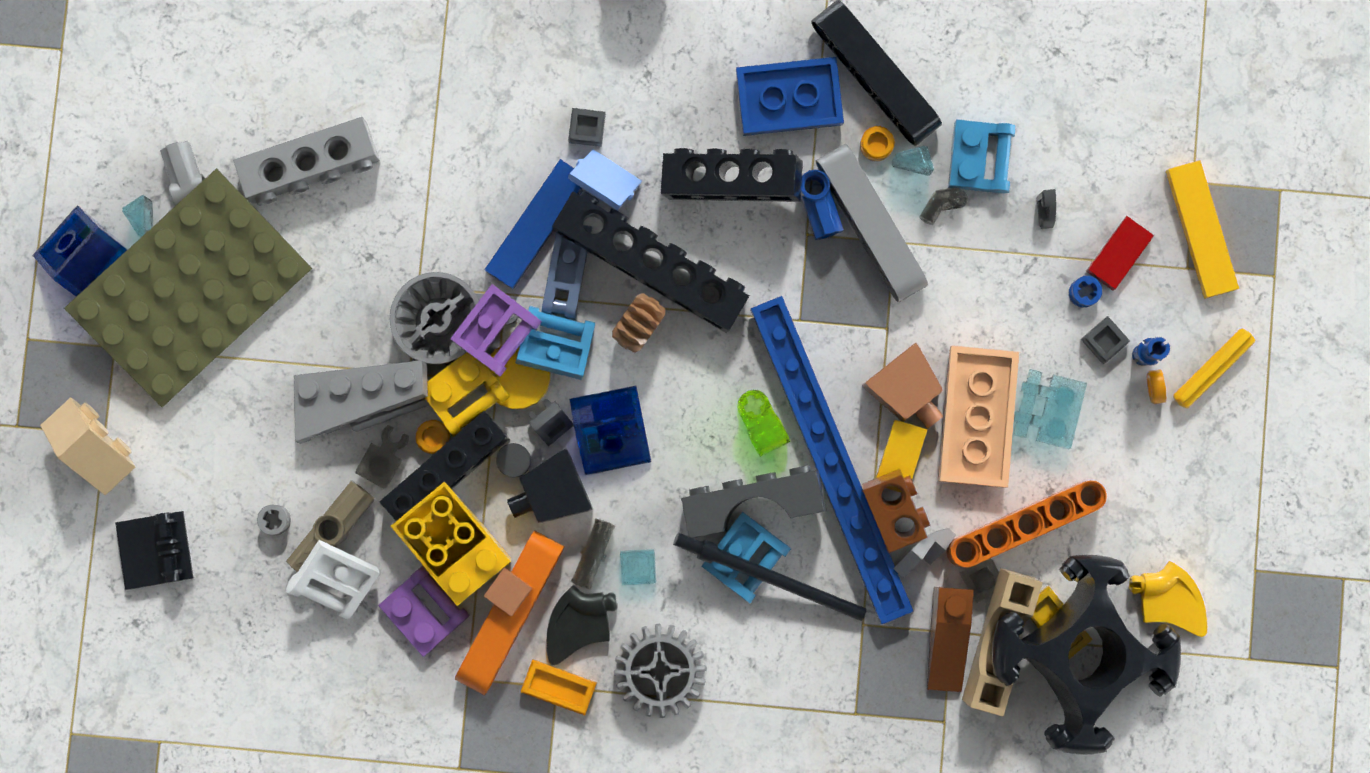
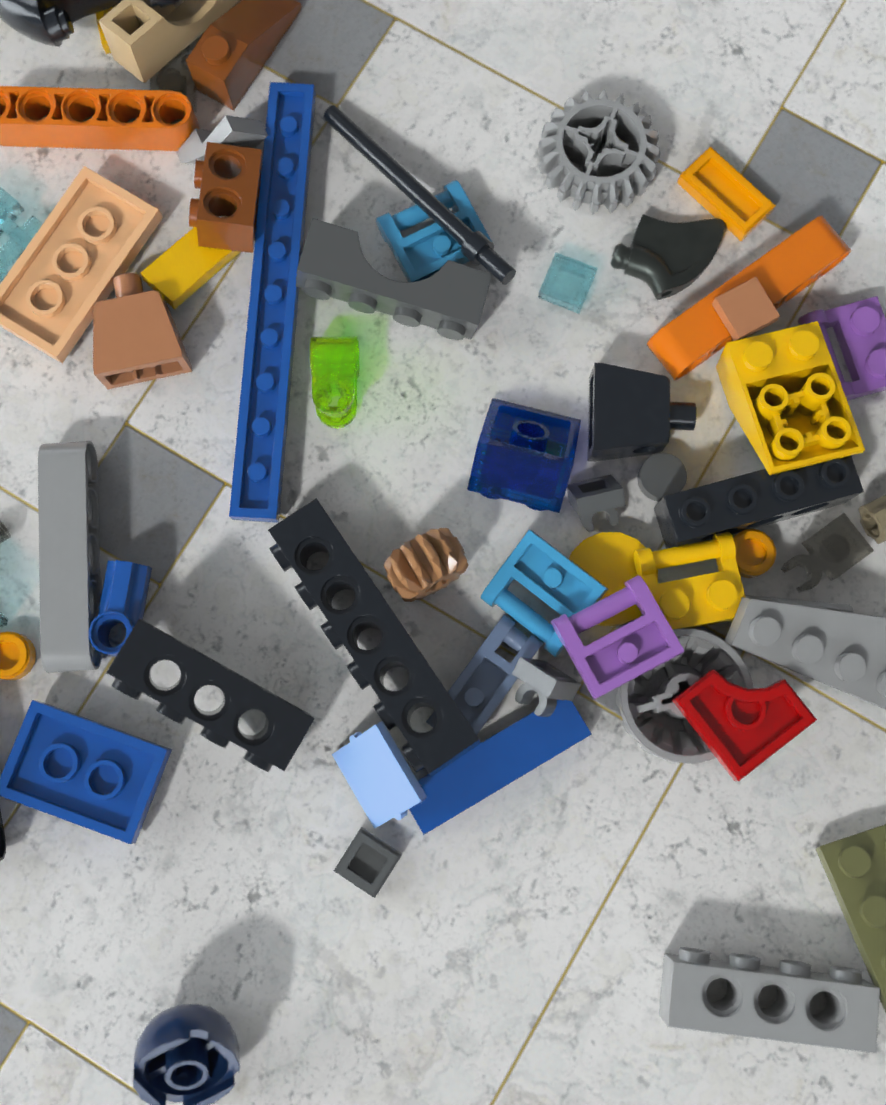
camera: 150 degrees left, 5 degrees down
clear smoke pin [570,518,616,590] -> none
none -> dark grey tile [512,657,581,717]
none -> red tile [672,669,817,781]

